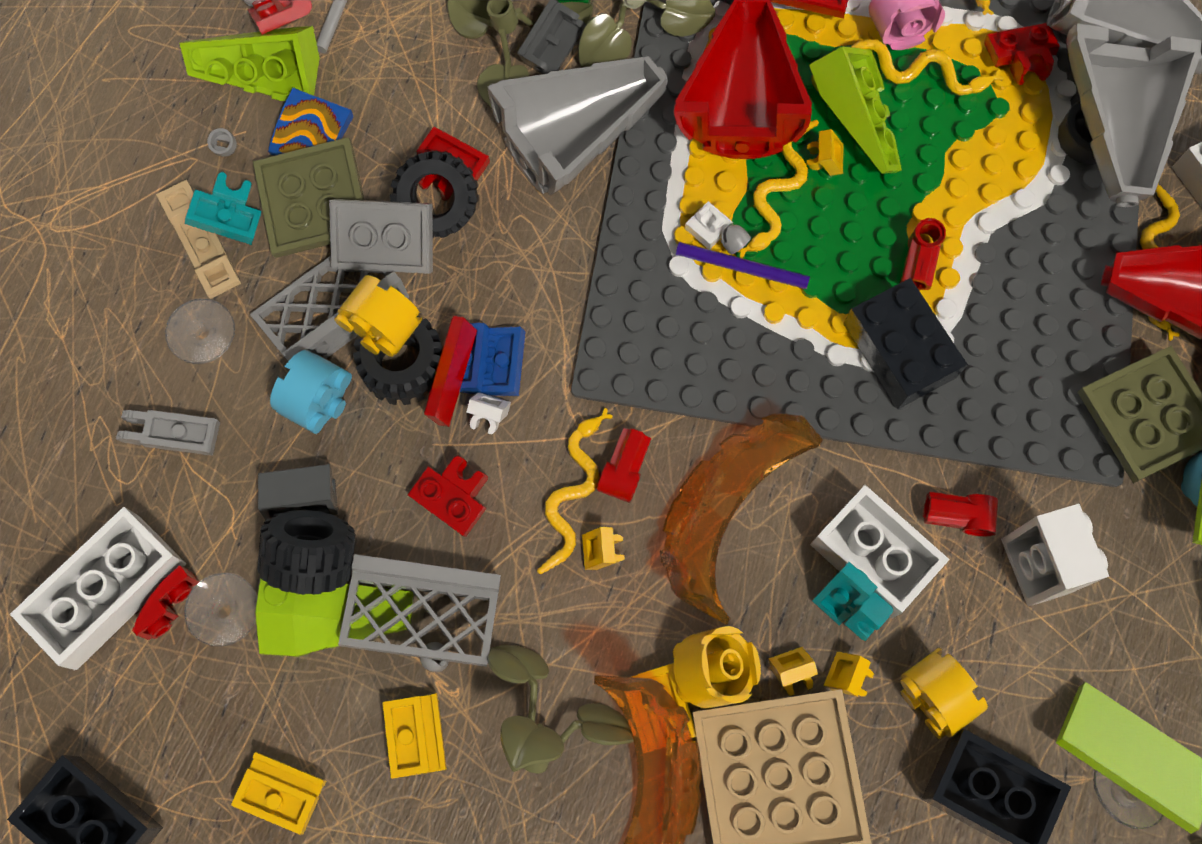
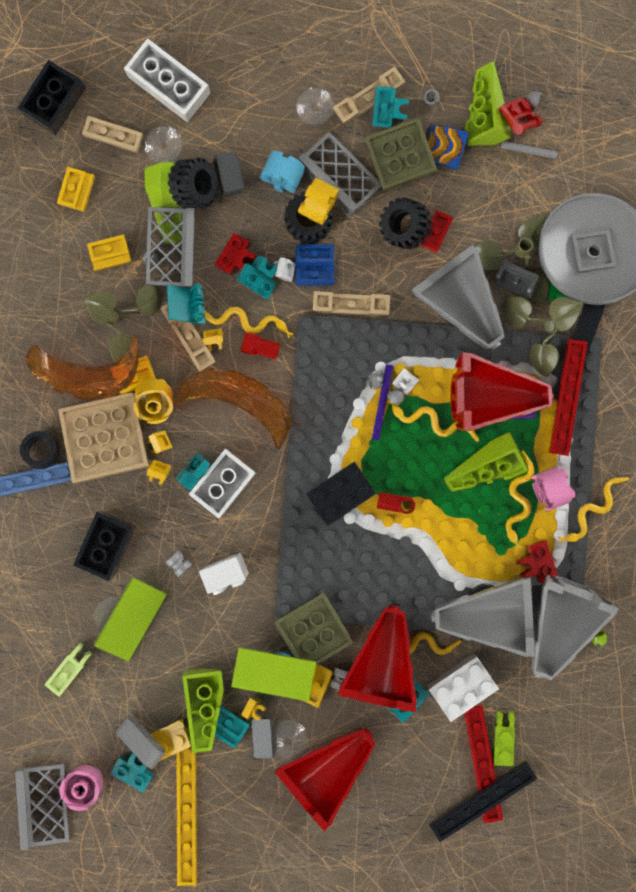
camera: 85 degrees right, 15 degrees up
light grey hinge [116,410,220,456] -> none
red slope [132,565,199,640] -> none
light grey tile [329,199,433,274] -> none
red tile [424,316,477,427] -> none
yellow tile [807,129,844,176] -> none
yellow brick [900,648,988,739] -> none
red piece [923,492,998,537] -> none
none -> tan plate [82,116,143,153]
none -> tan slope [160,304,216,372]
none -> light grey wheel [165,550,192,577]
none -> teal hinge [166,283,205,325]
none -> teal plate [236,256,278,300]
none -> tan slope [313,291,390,315]
none -> light grey hinge [369,373,383,389]

